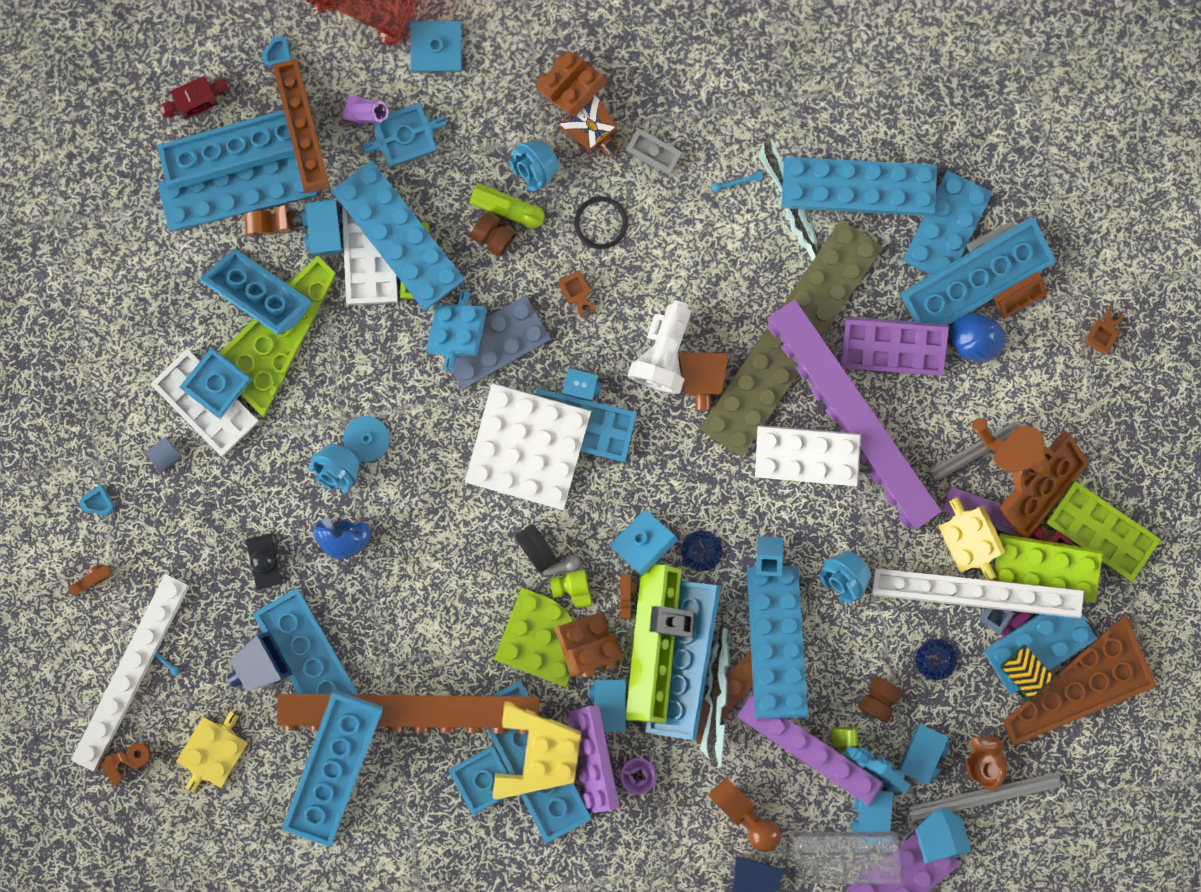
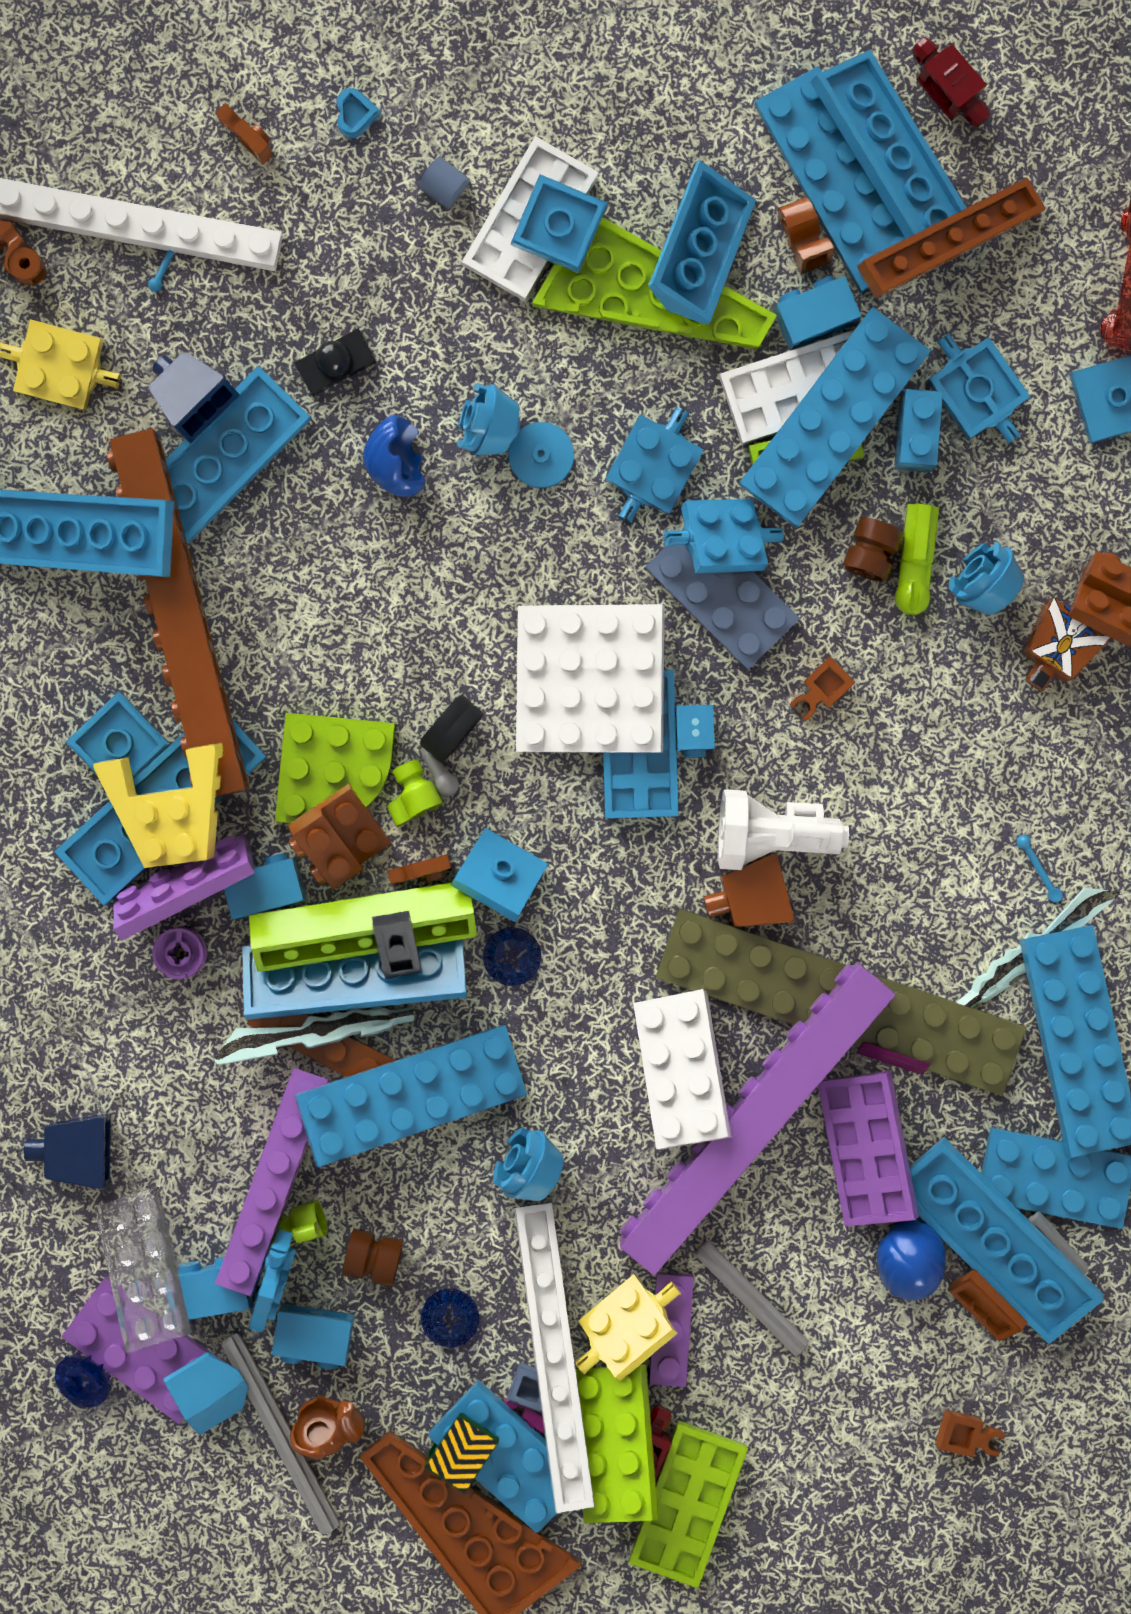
camera: 75 degrees right, 5 degrees up
dark azure tile [262,36,292,68] -> none
medium lavender piece [342,95,389,127] -> none
black tyre [574,196,628,249] -> none
light grey plate [626,128,682,176] -> none
dark orange beam [708,777,781,852] -> none
dark azure brick [756,536,783,577] -> none
dark orange plate [972,418,1089,538] -> none
none -> dark azure plate [605,407,704,523]
none -> magenta sticker [856,1042,930,1075]
none -> dark azure brick [894,389,943,473]

